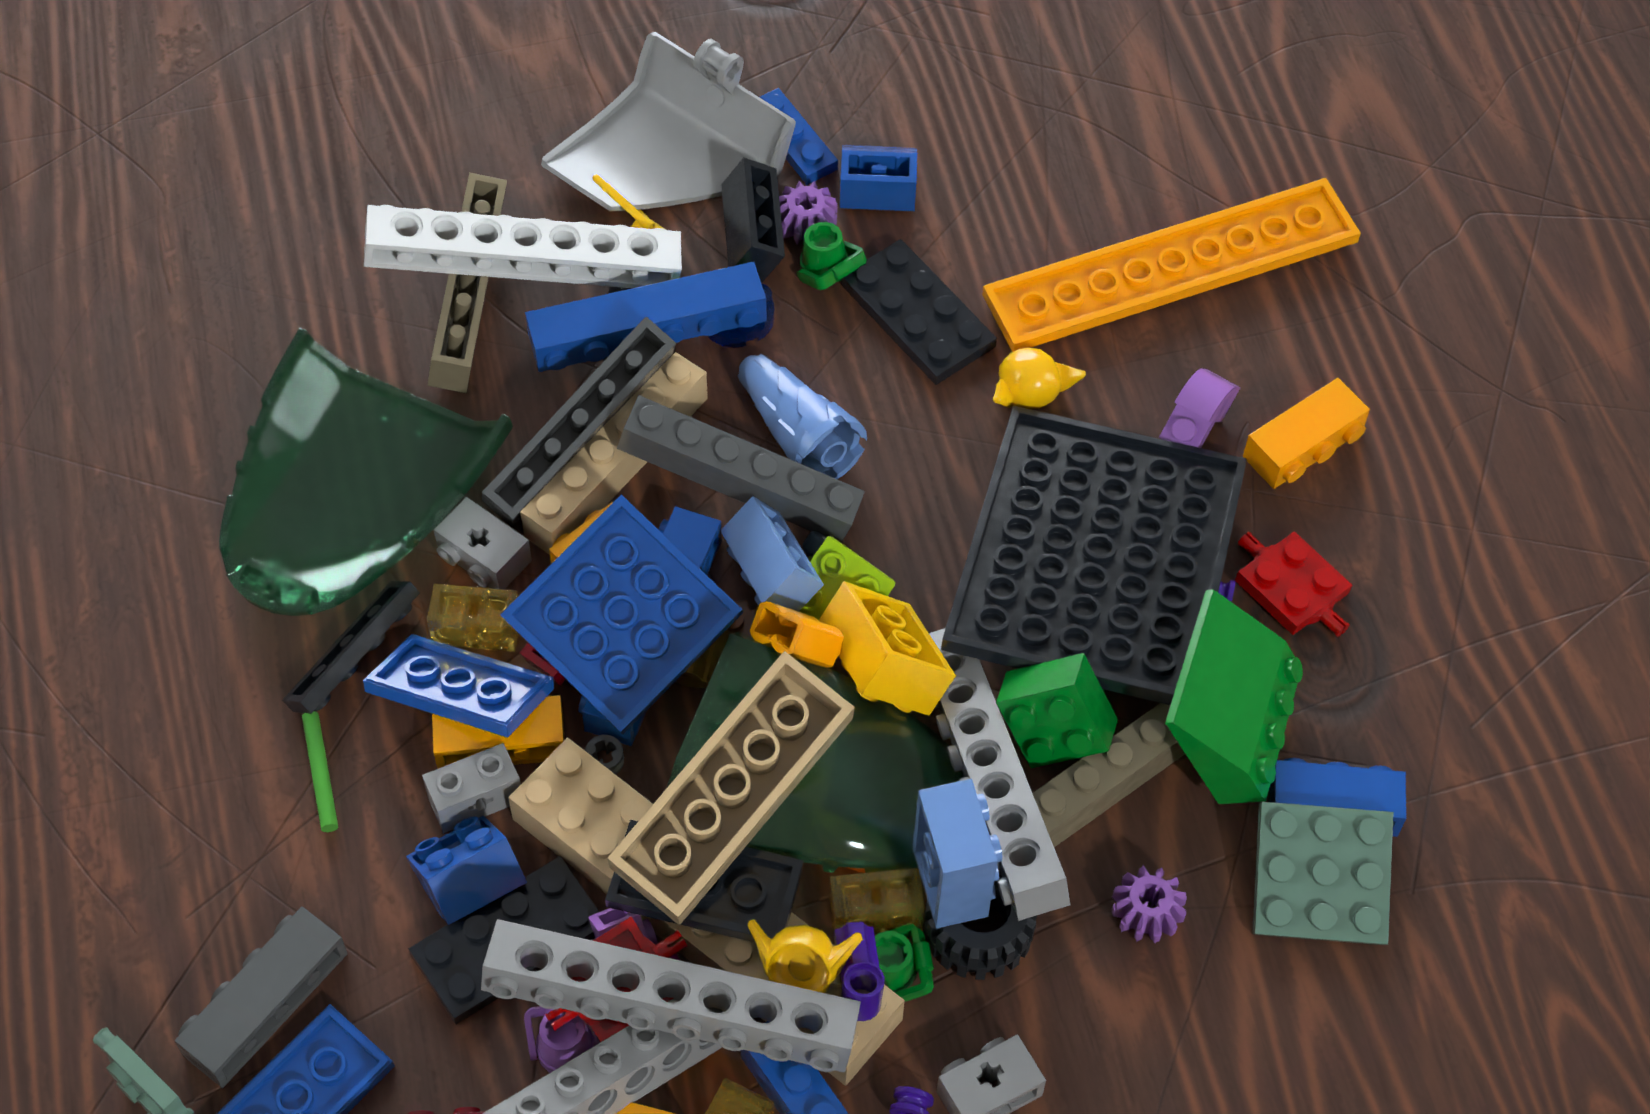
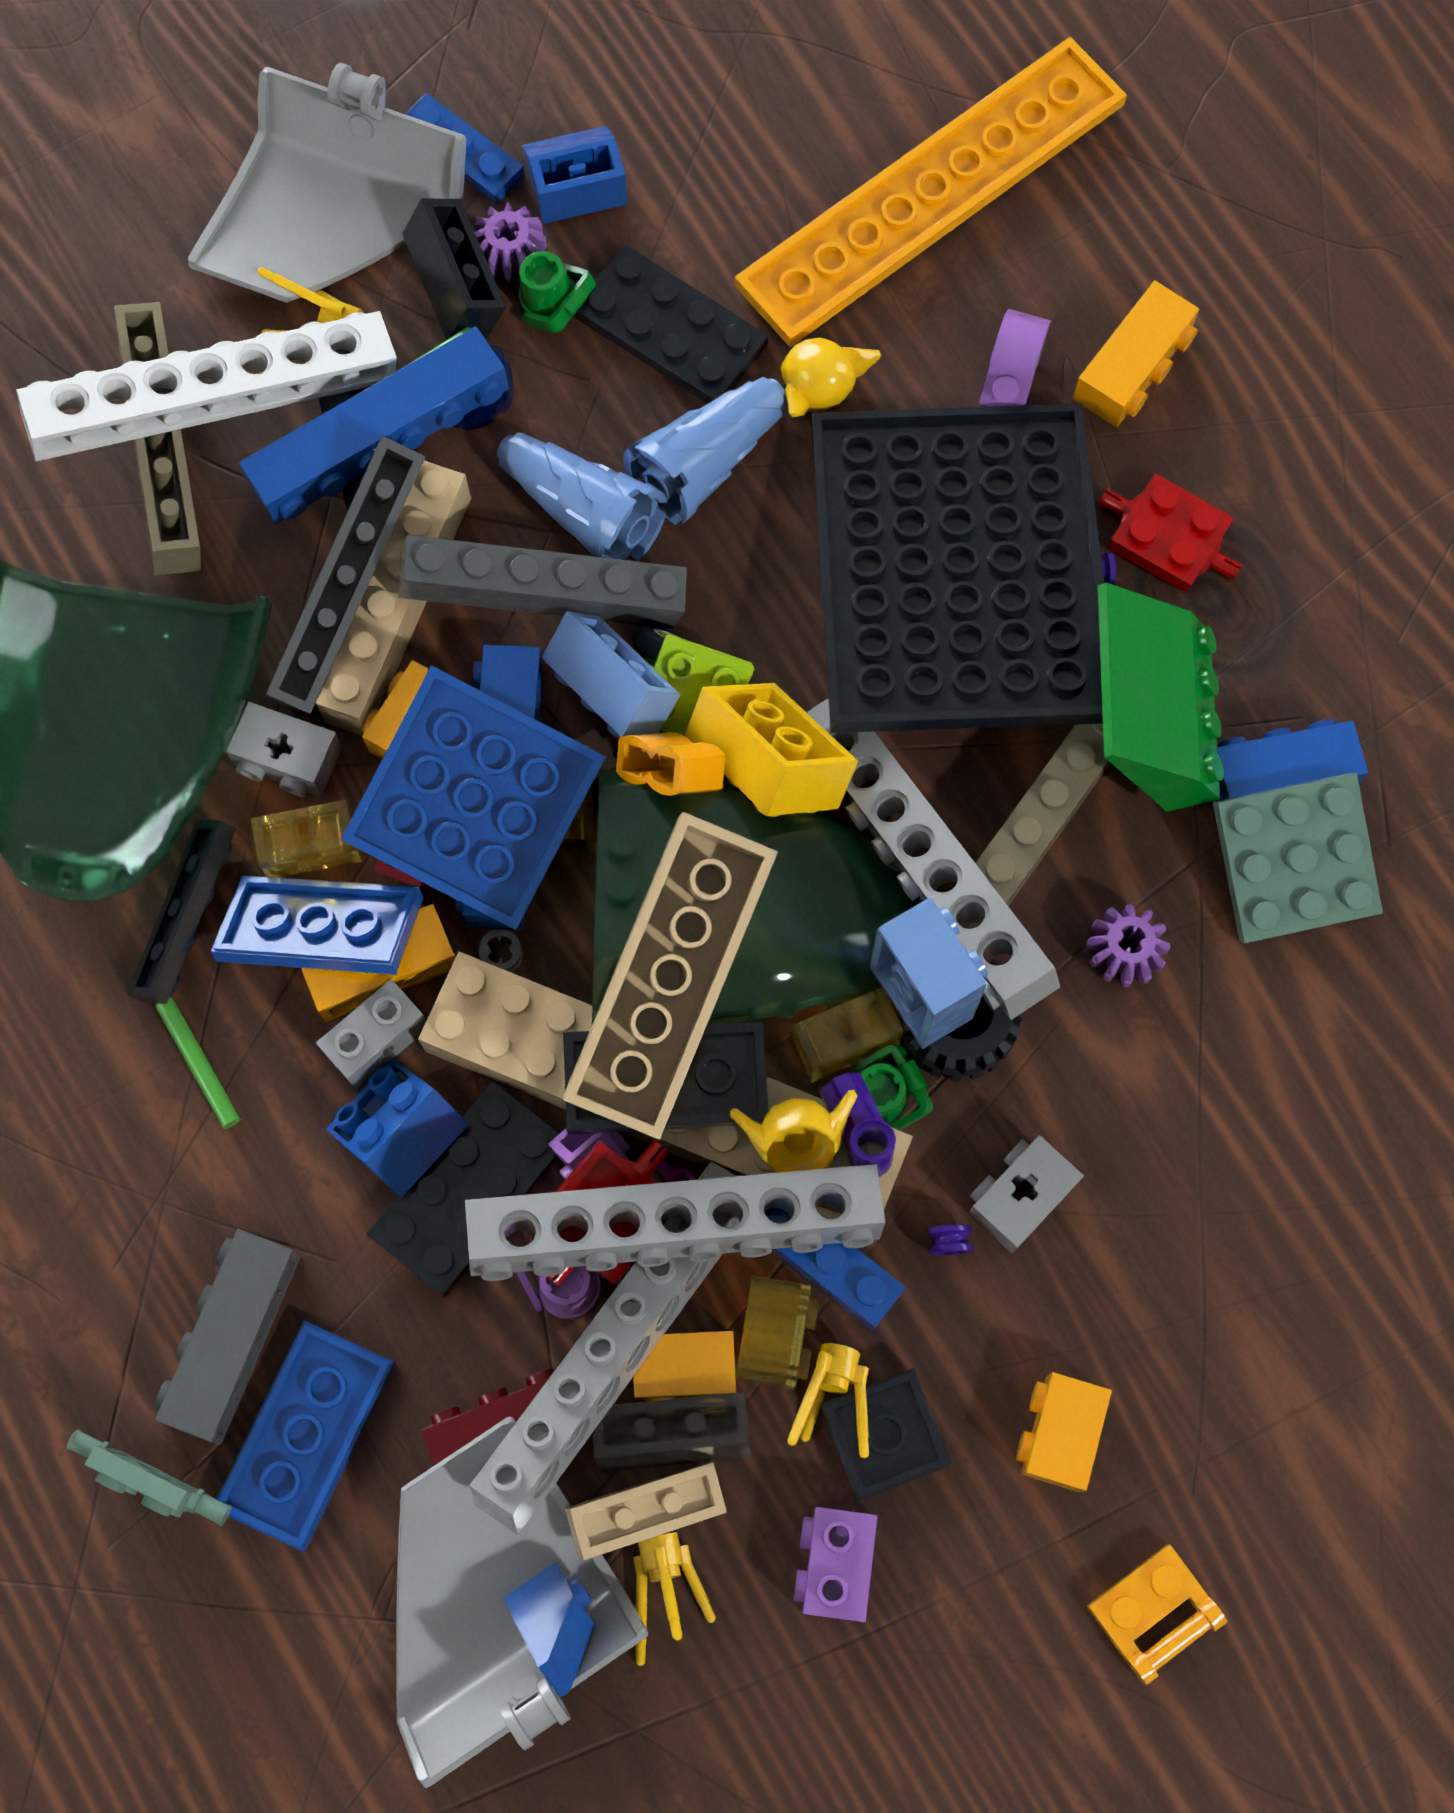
camera: 15 degrees left, 15 degrees up
green brick [996,653,1118,768] -> none
none -> medium blue cone [623,377,786,525]

